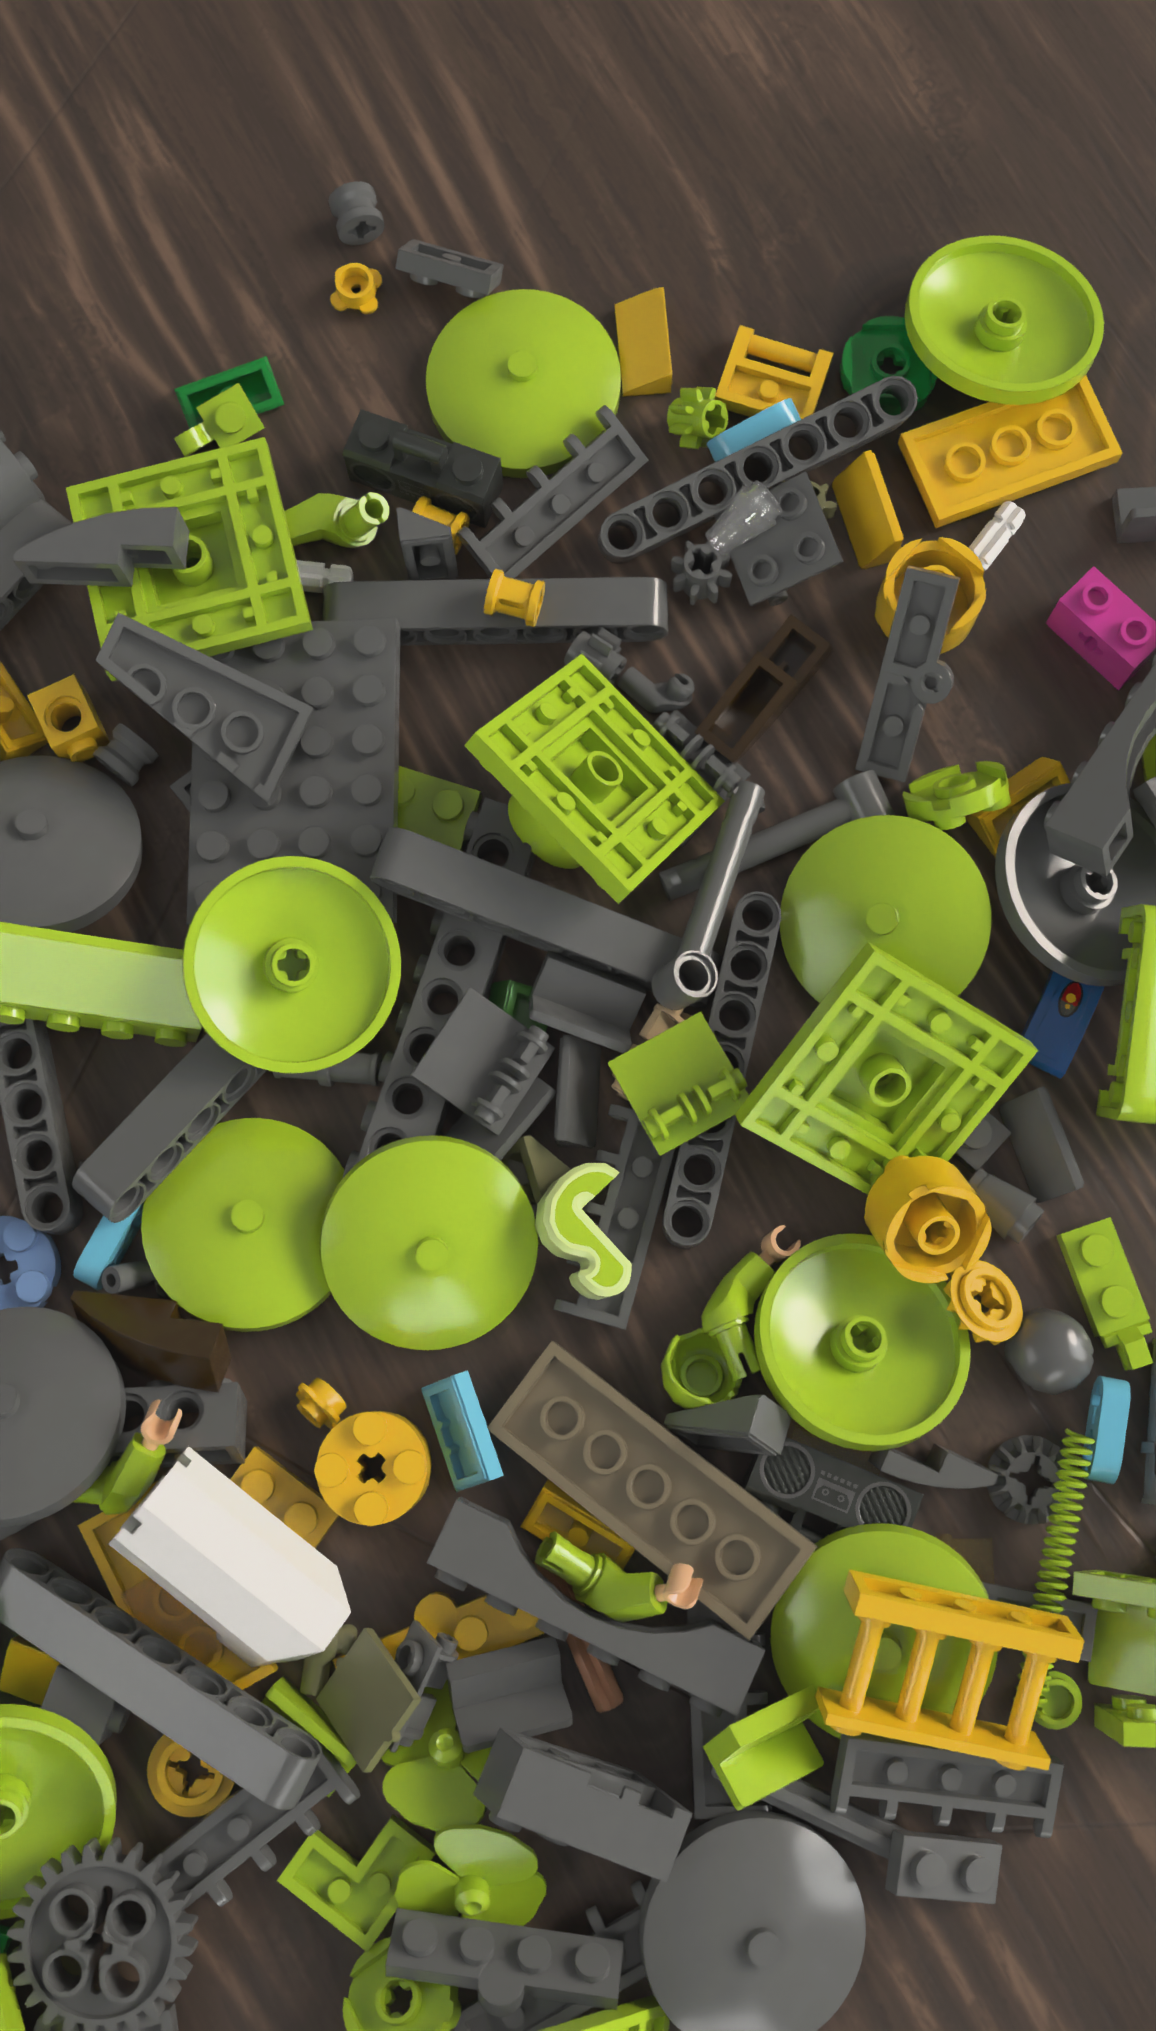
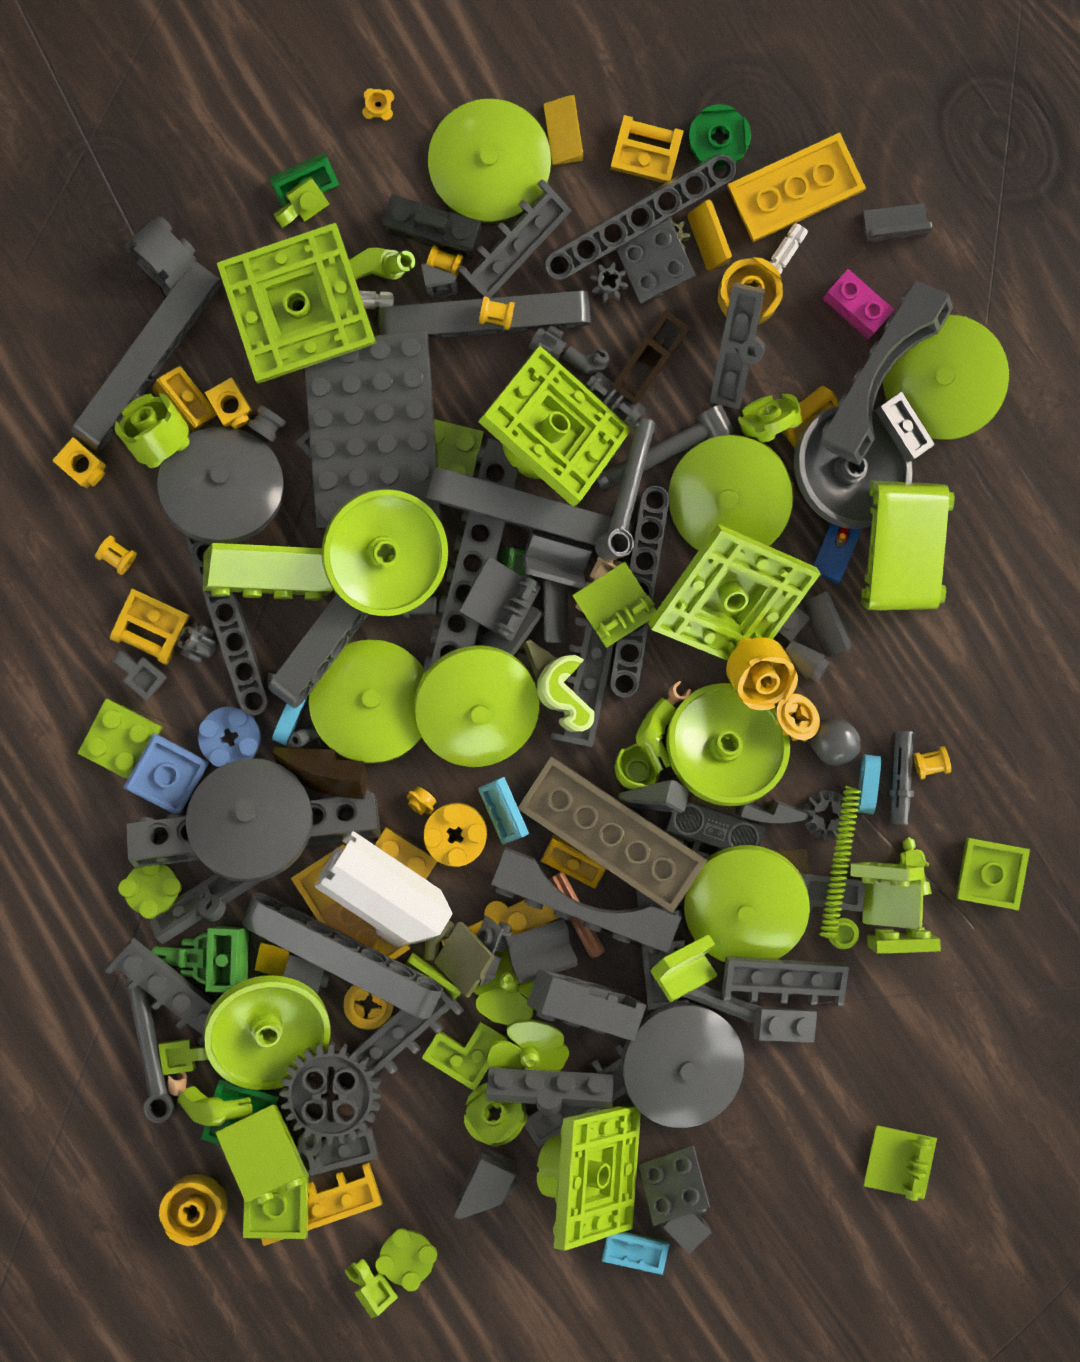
camera: 10 degrees left, 10 degrees up
dark grey slope [13,507,189,587] -> none
lime arm [73,1399,182,1515] -> none
dark grey wing [95,612,314,804] -> none
dark grey wheel [328,181,385,245] -> none
dark grey plate [396,239,504,298] -> none
lime arm [535,1532,704,1622] -> none
lime gear [667,386,728,449] -> none
clear cone [705,480,783,556] -> none
medium azure beam [706,398,801,462] -> none
yellow fence [815,1569,1085,1771] -> none
lime dish [905,235,1104,405] -> none
lime hinge [1056,1217,1153,1371] -> none

